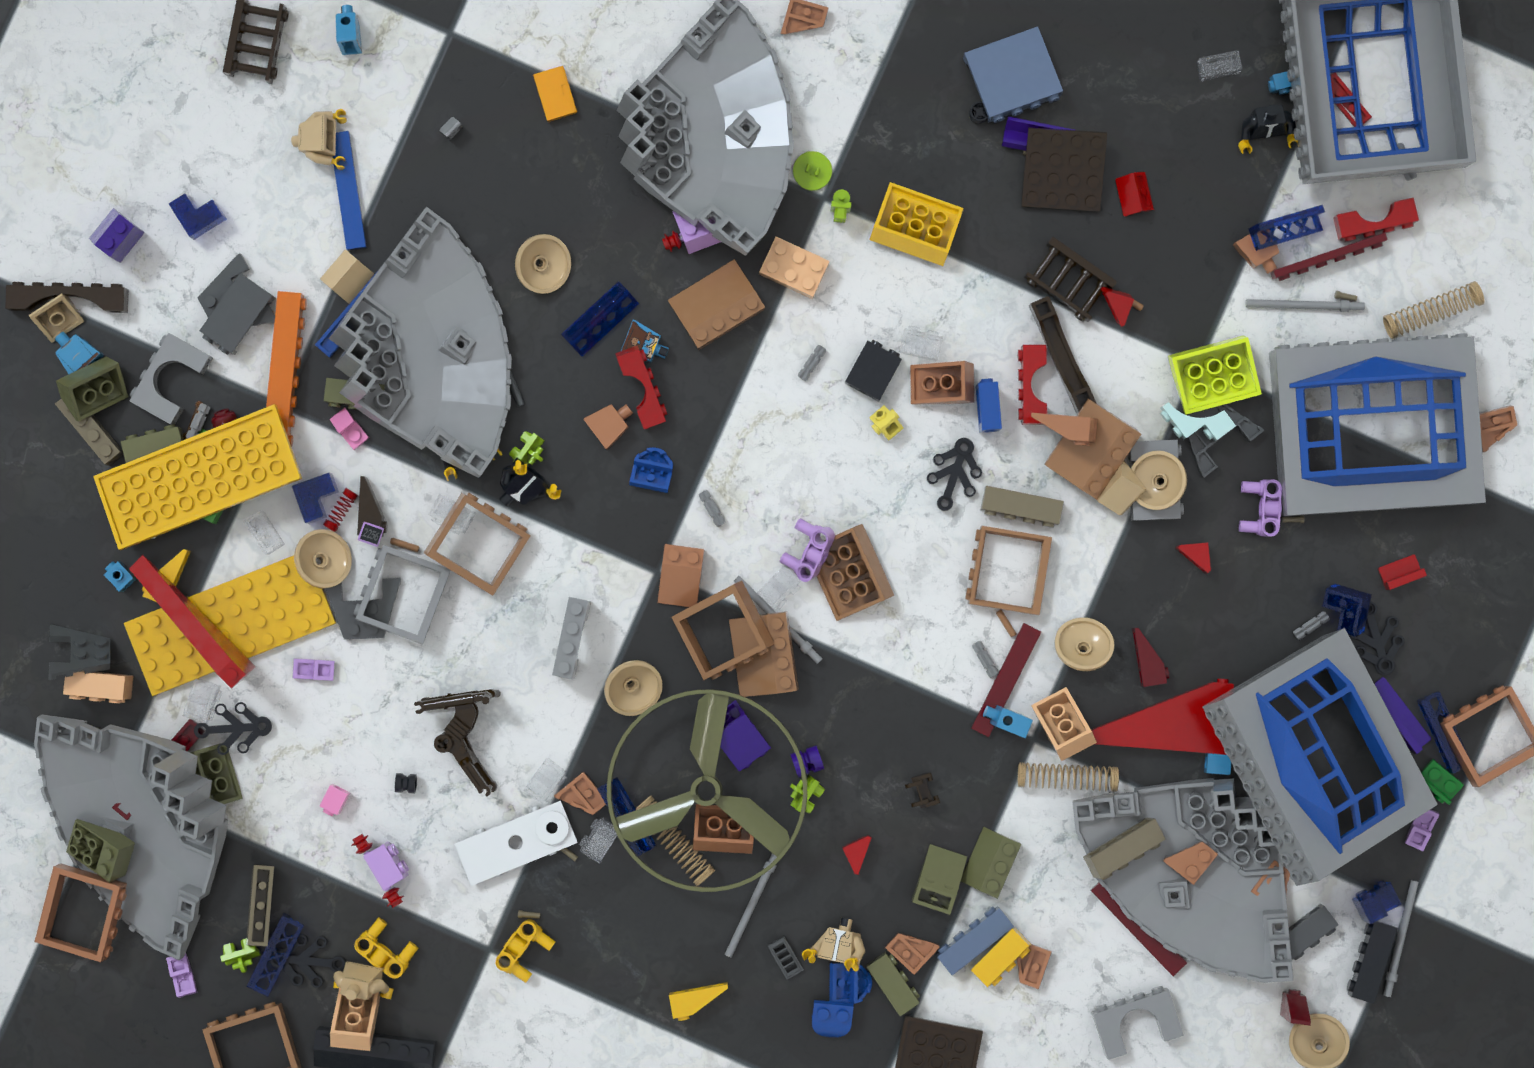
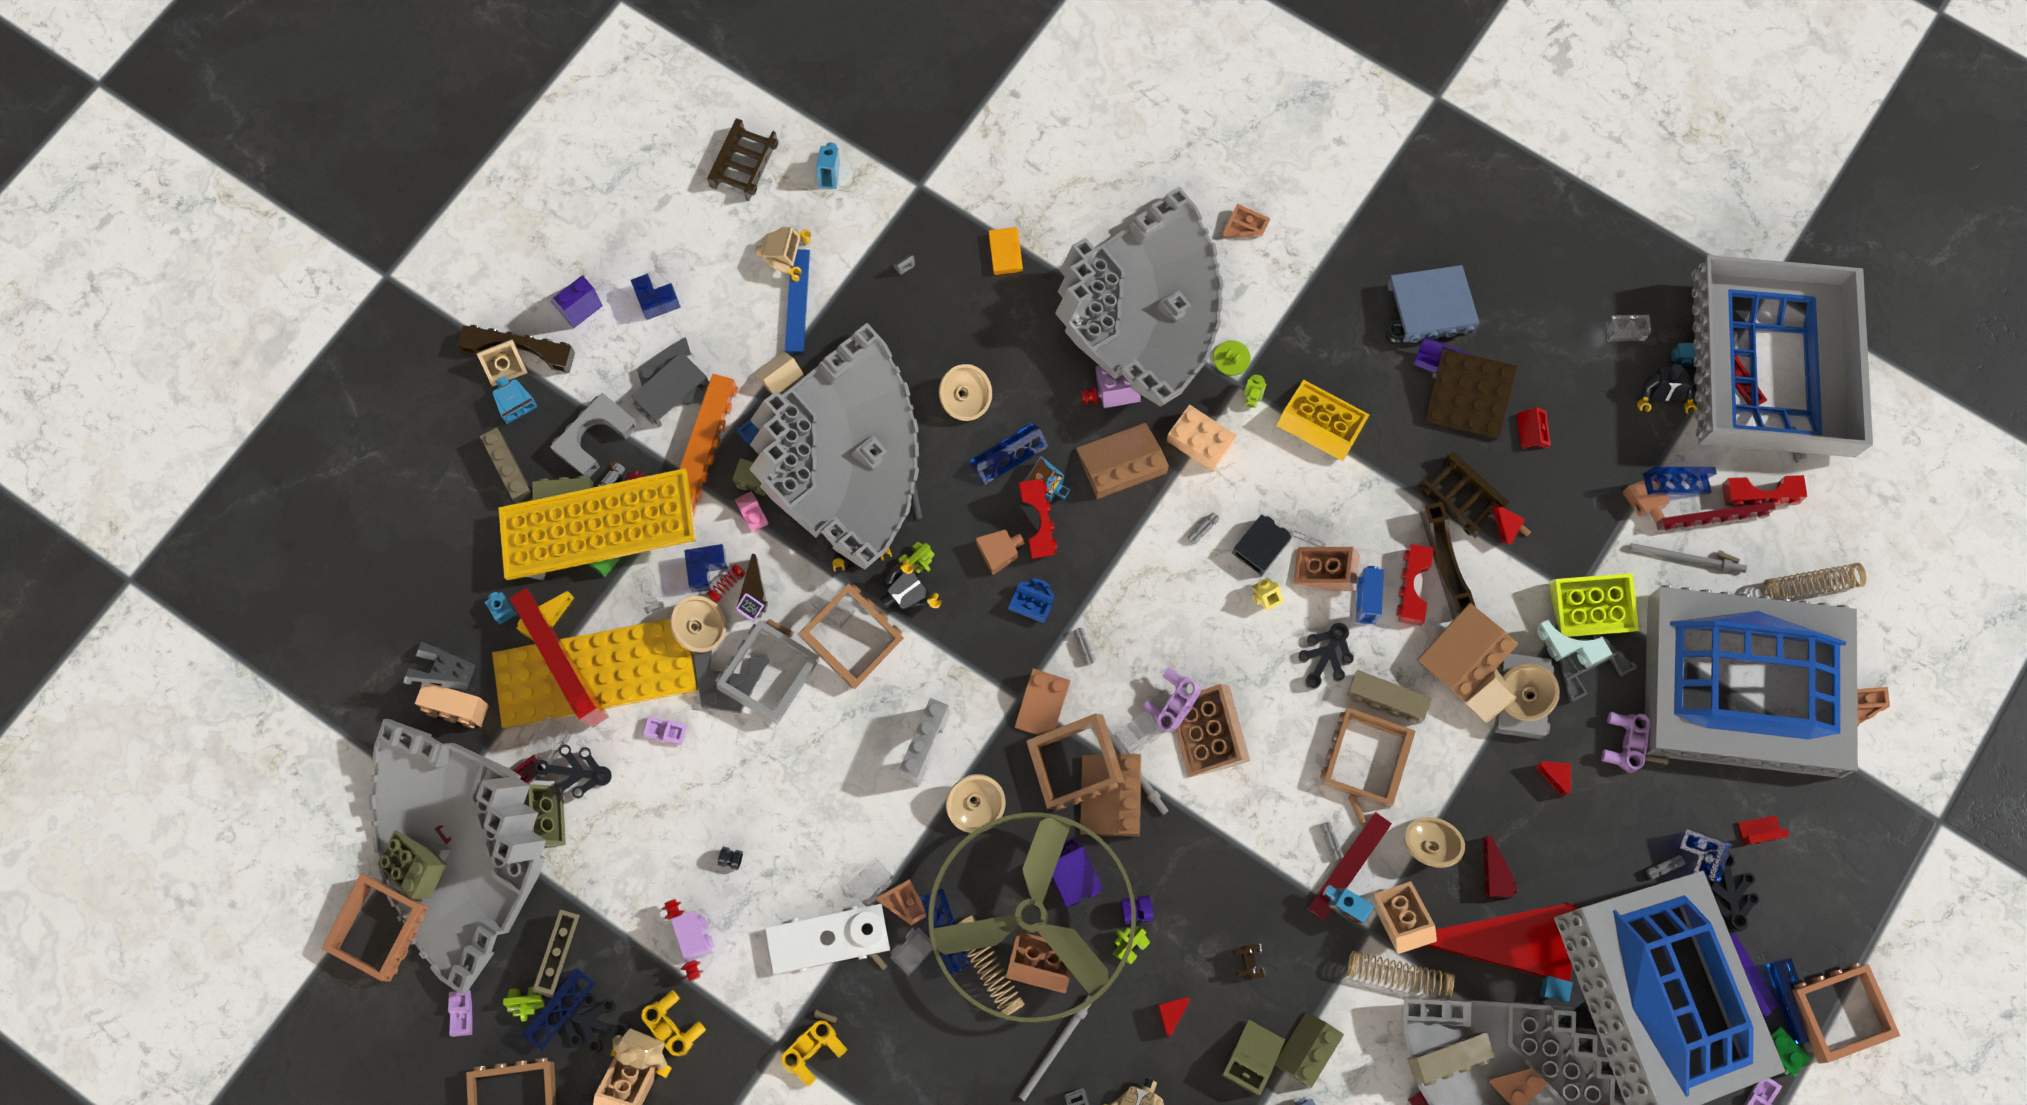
camera: 10 degrees right, 15 degrees down
olive slope [56,356,128,422] -> none
bright pink brick [320,784,350,816] -> none
dark brown piece [414,689,501,797] -> none
nougat slope [1031,413,1098,446] -> none

